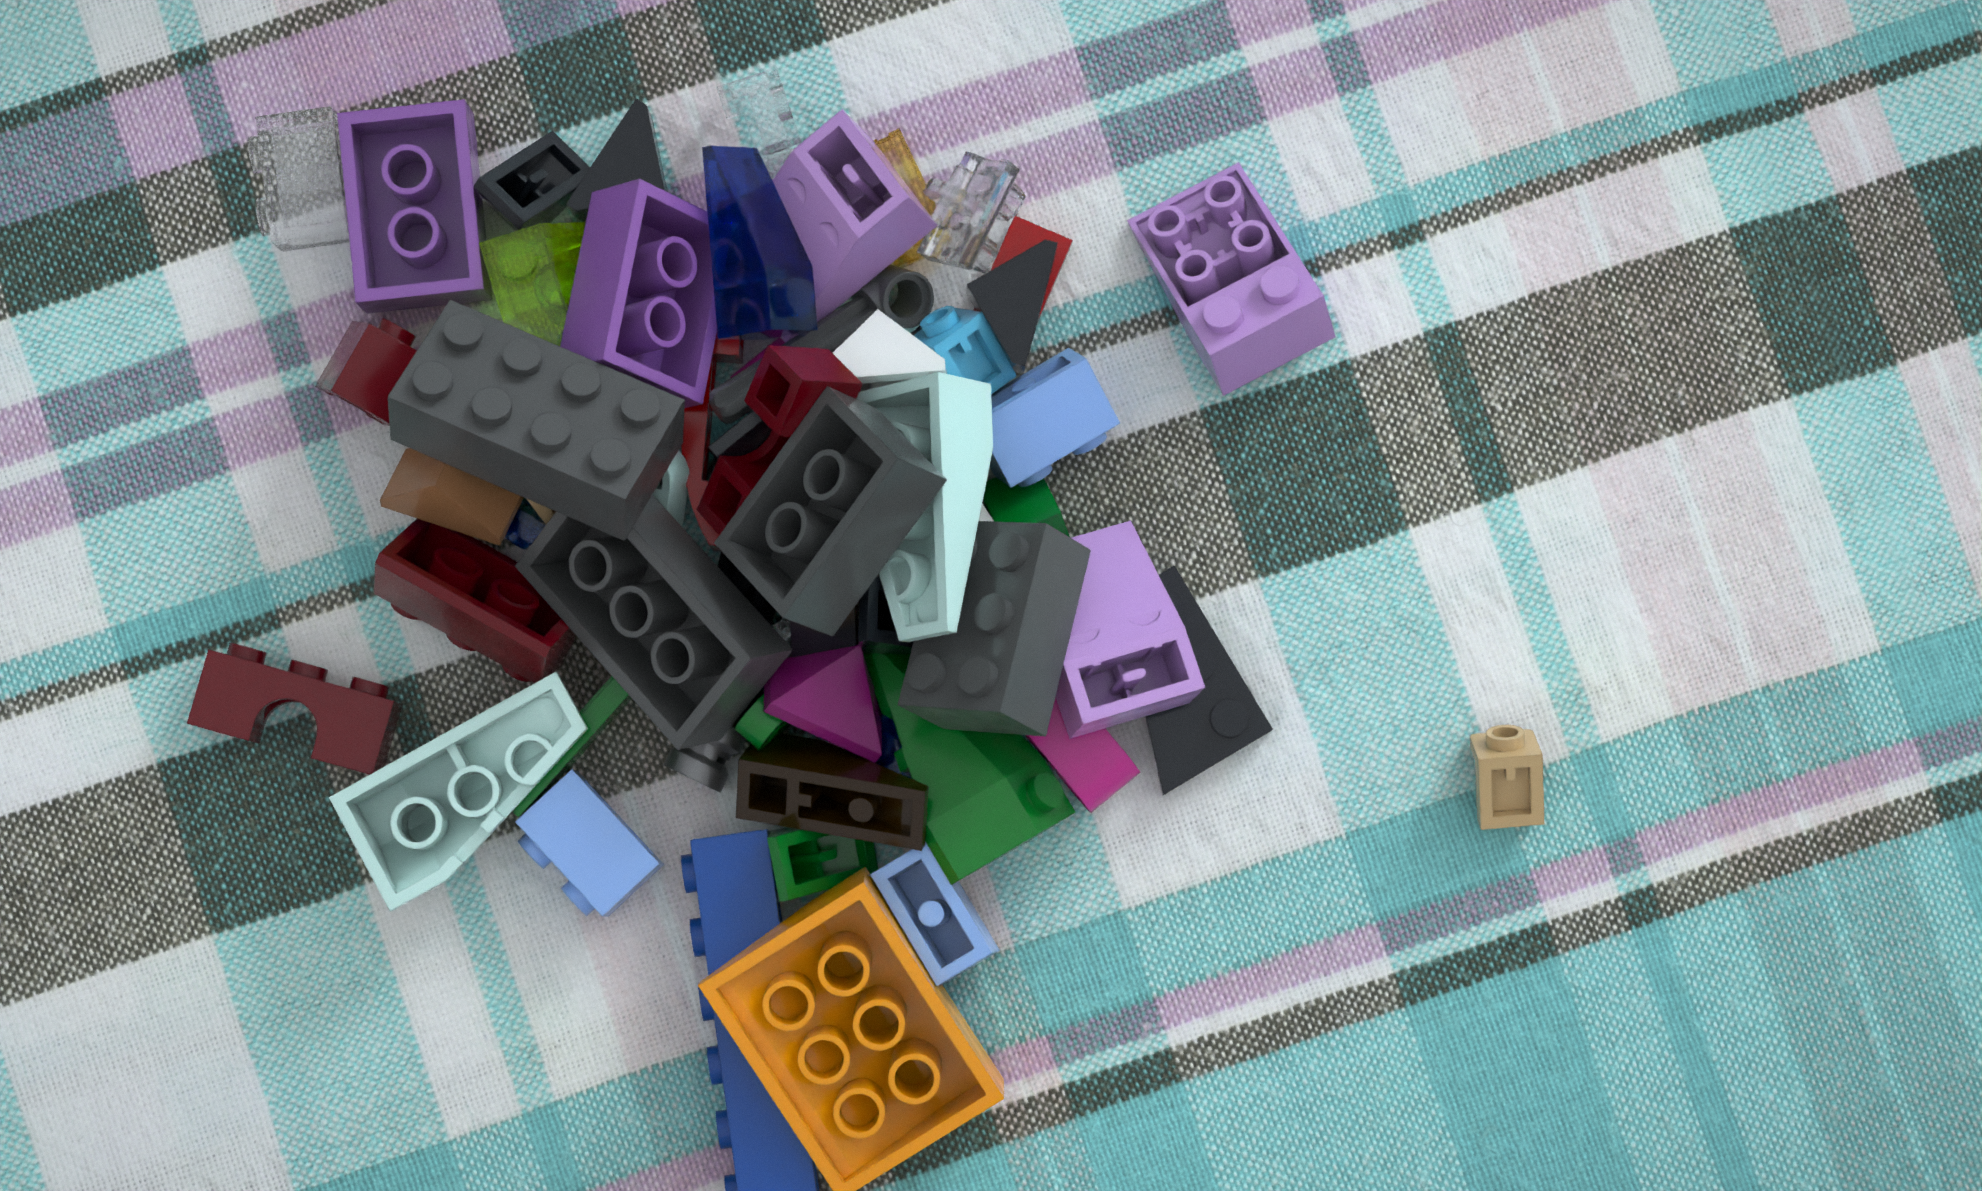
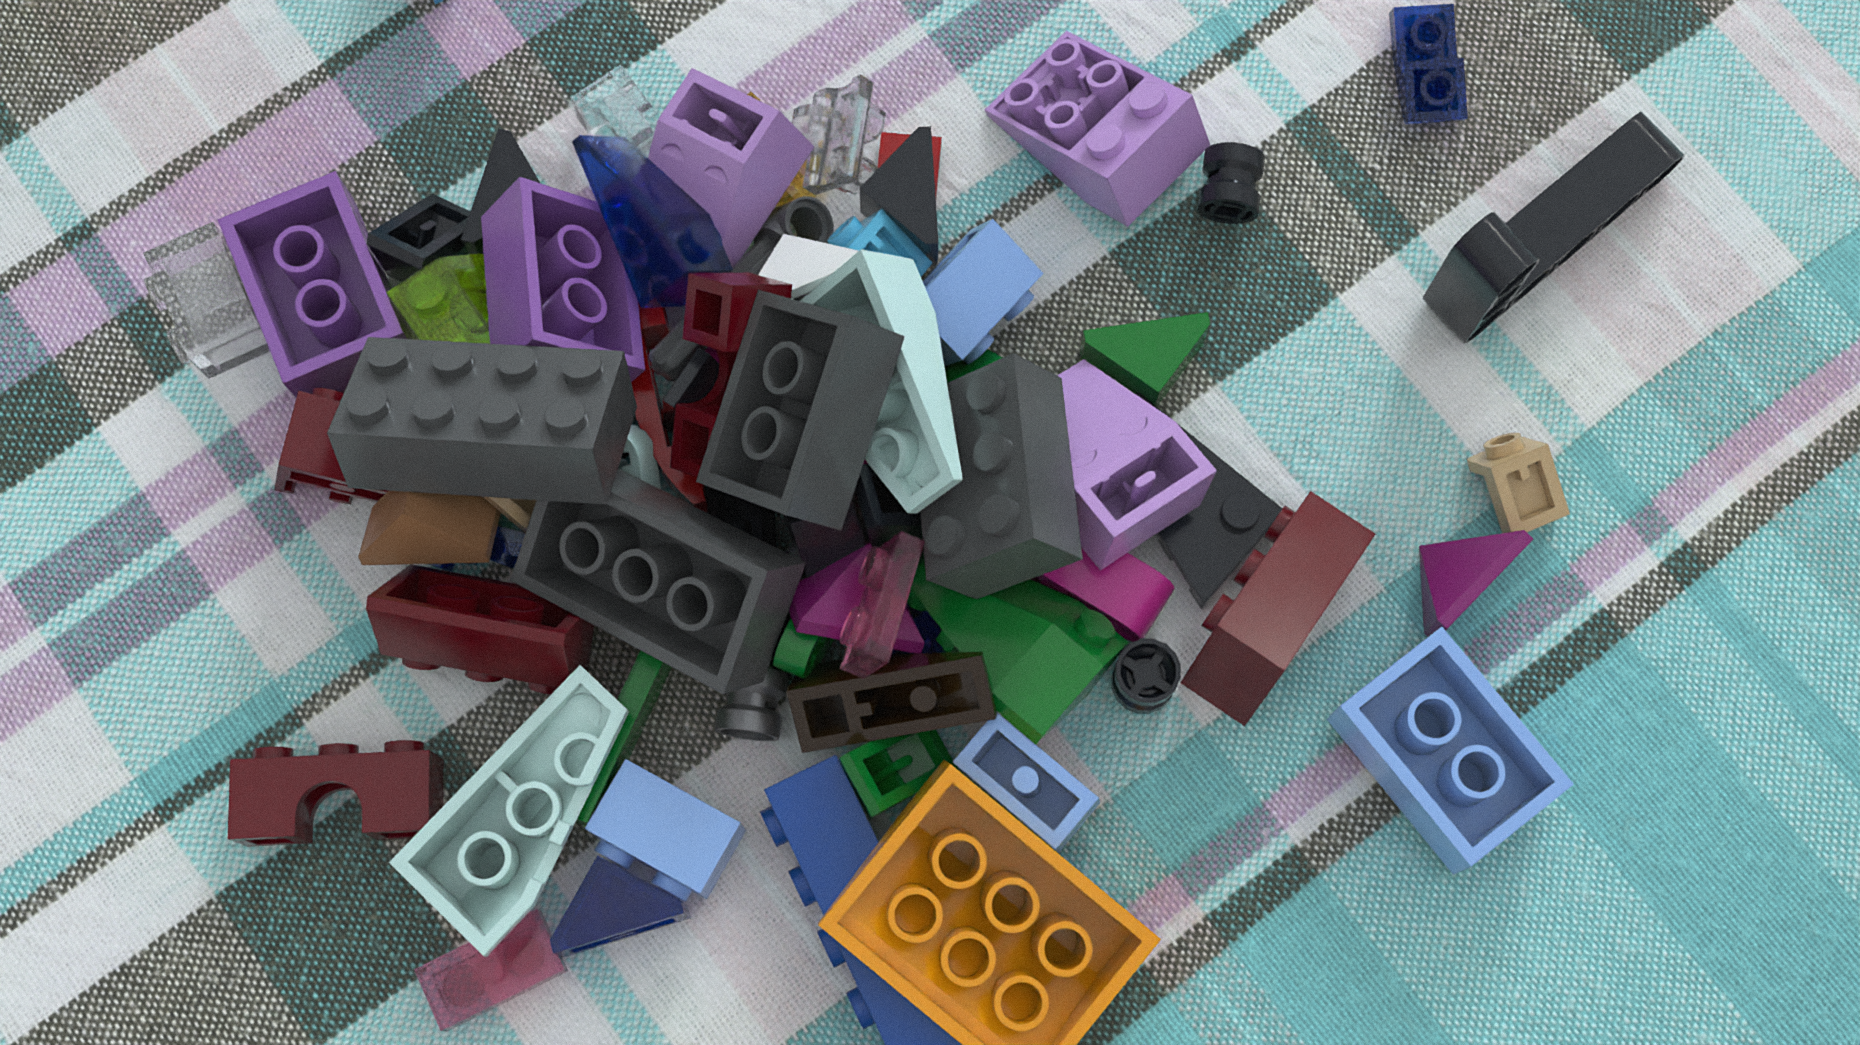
camera: 20 degrees left, 10 degrees down
none -> clear pink plate [414,909,568,1032]
none -> clear blue slope [550,855,691,958]
none -> clear pink plate [840,531,925,679]
none -> green slope [1080,312,1210,406]
none -> black wheel [1111,639,1181,714]
none -> dark red wedge [1180,491,1376,727]
none -> black wheel [1197,142,1265,224]
none -> light blue brick [1327,627,1574,875]
none -> clear blue slope [1389,4,1468,124]
none -> magenta slope [1419,530,1534,637]
none -> black beam [1423,112,1685,343]

